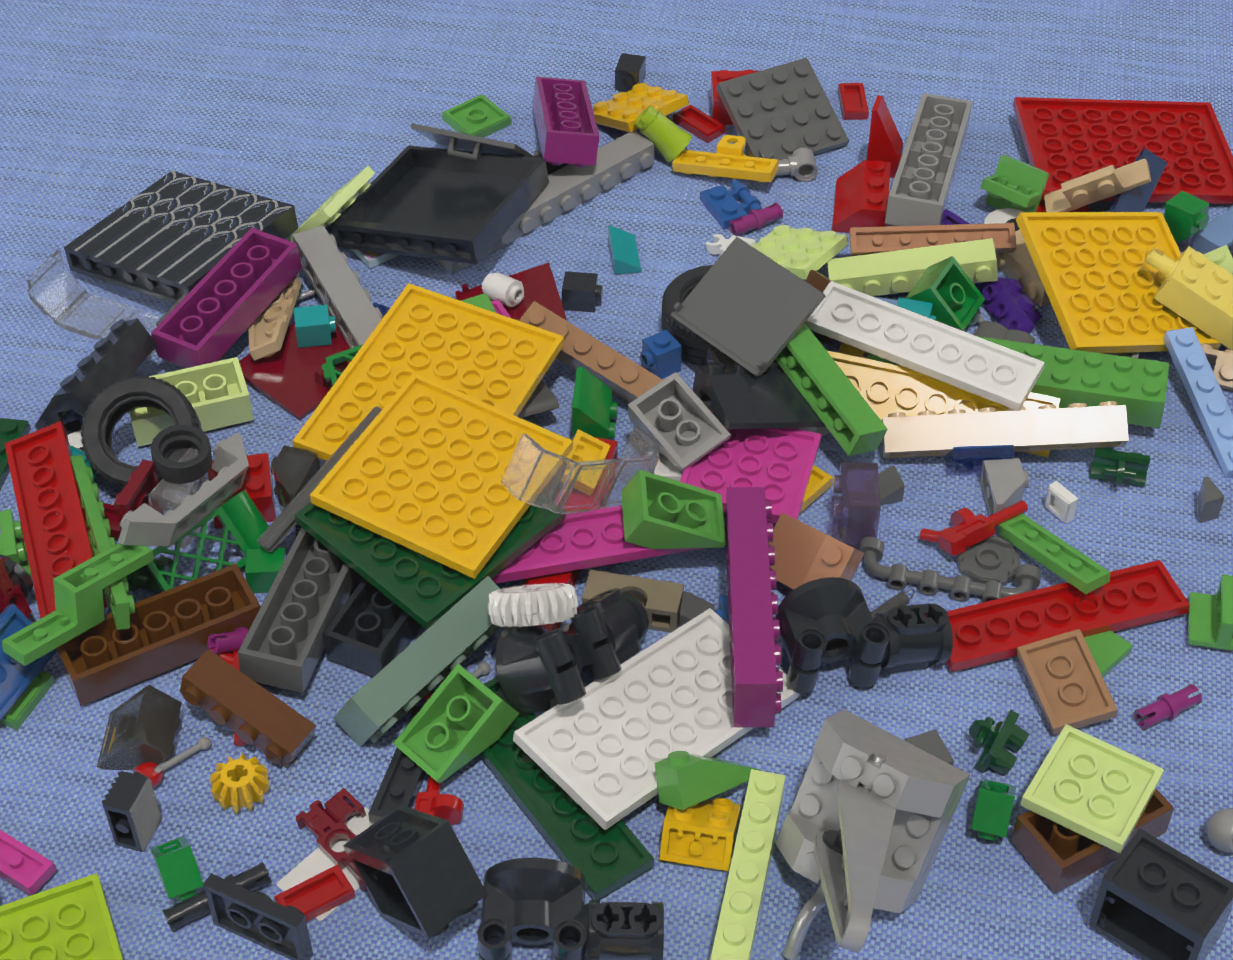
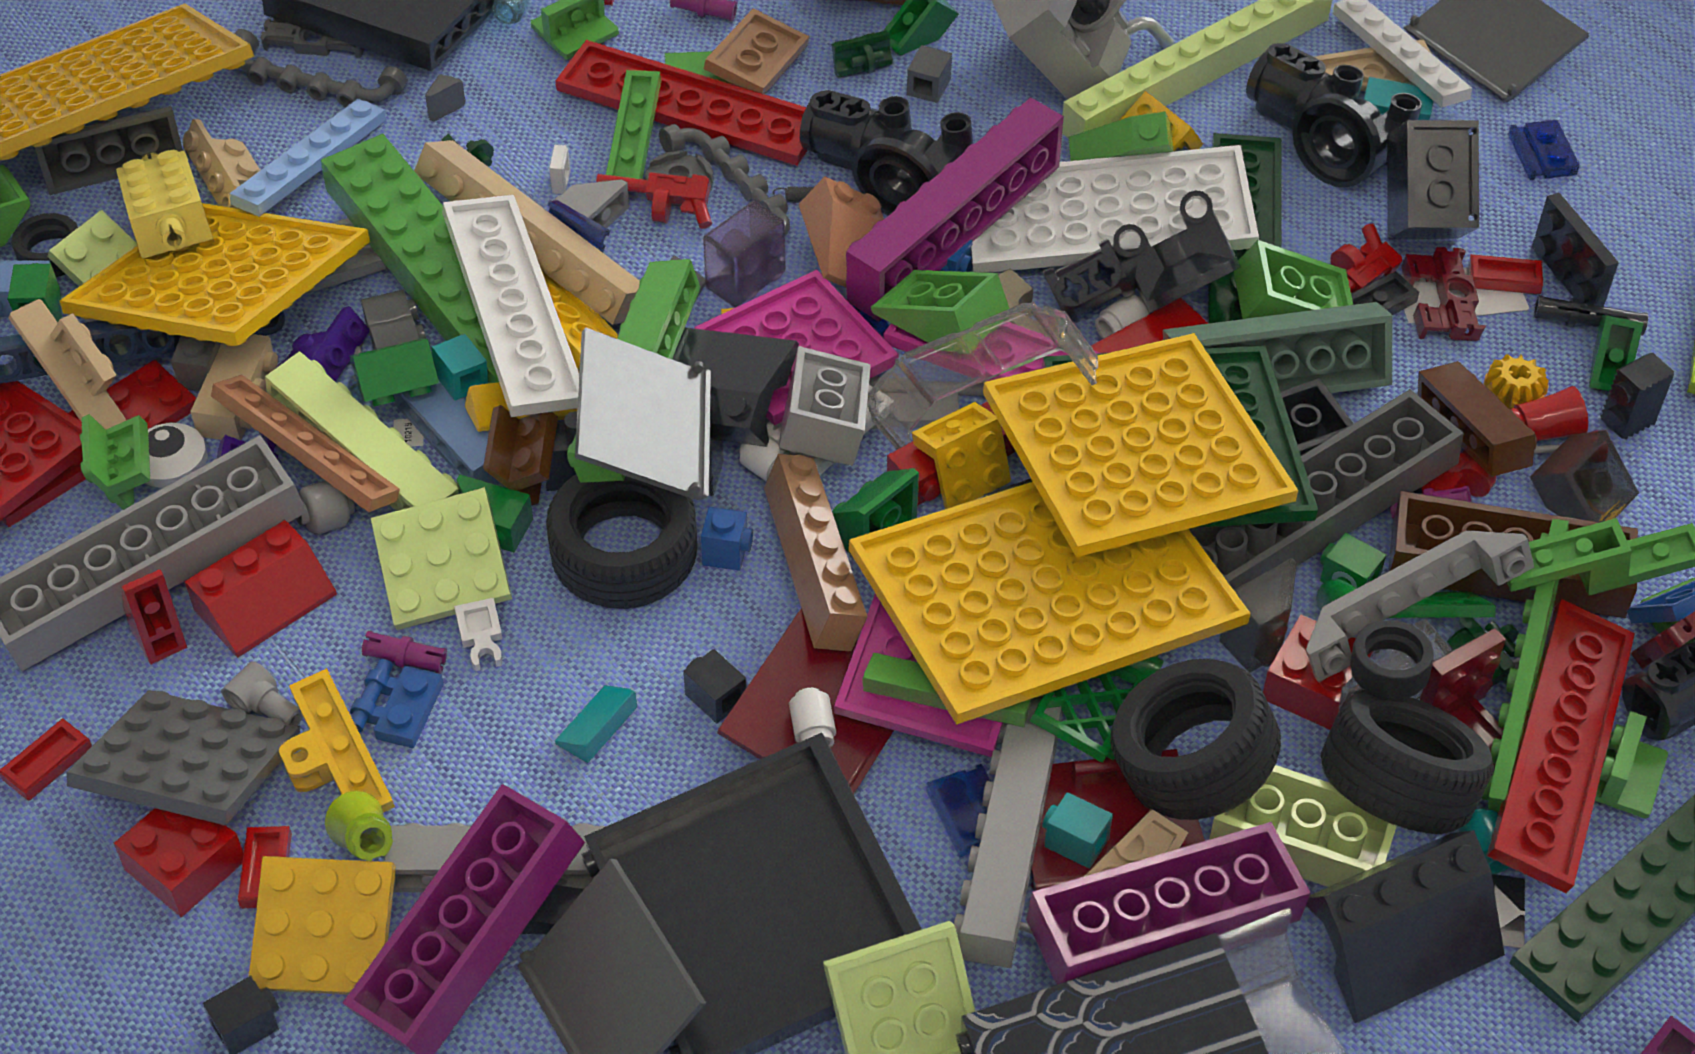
camera: 140 degrees left, 5 degrees up
dark grey axle [257,406,382,553] -> none
white gear [487,583,578,627] -> none
none -> black tyre [1110,659,1281,820]
none -> red plant [1510,386,1589,442]

